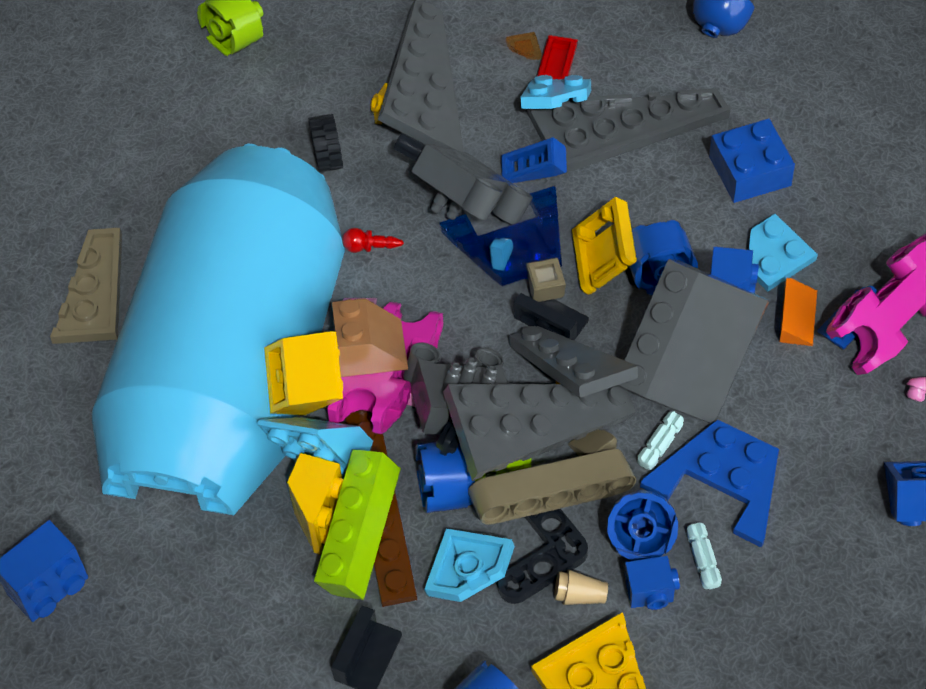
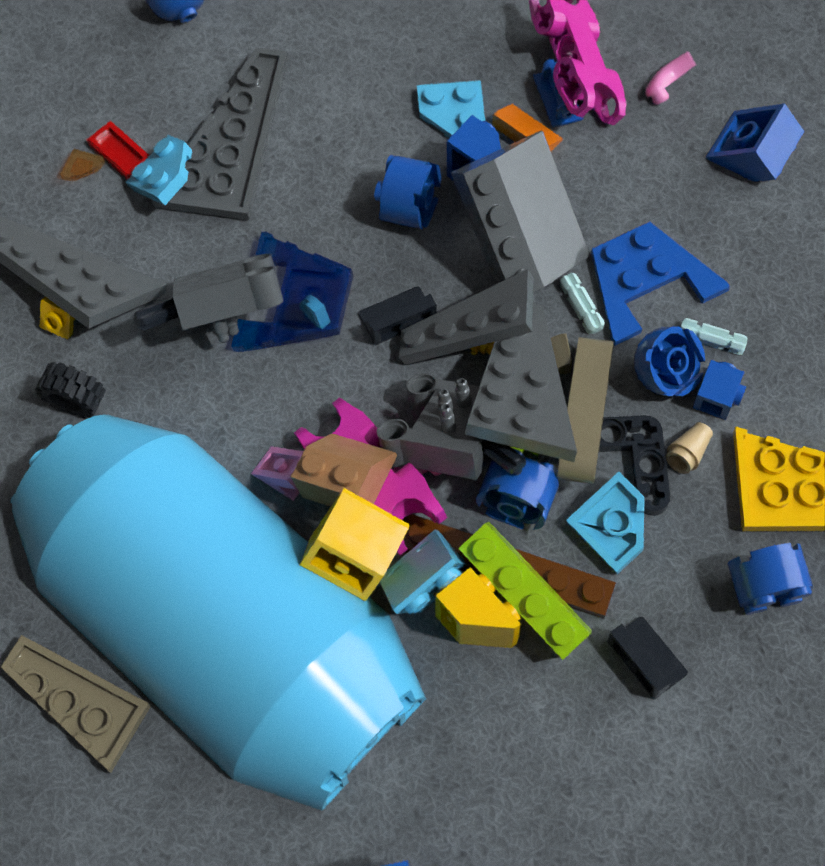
camera: 60 degrees left, 10 degrees up
red bar [342,228,404,253] -> none
blue slope [501,137,567,183] -> none
dark tan slope [526,258,566,302] -> none
yellow container [572,197,637,295] -> none
blue brick [709,119,795,203] -> none

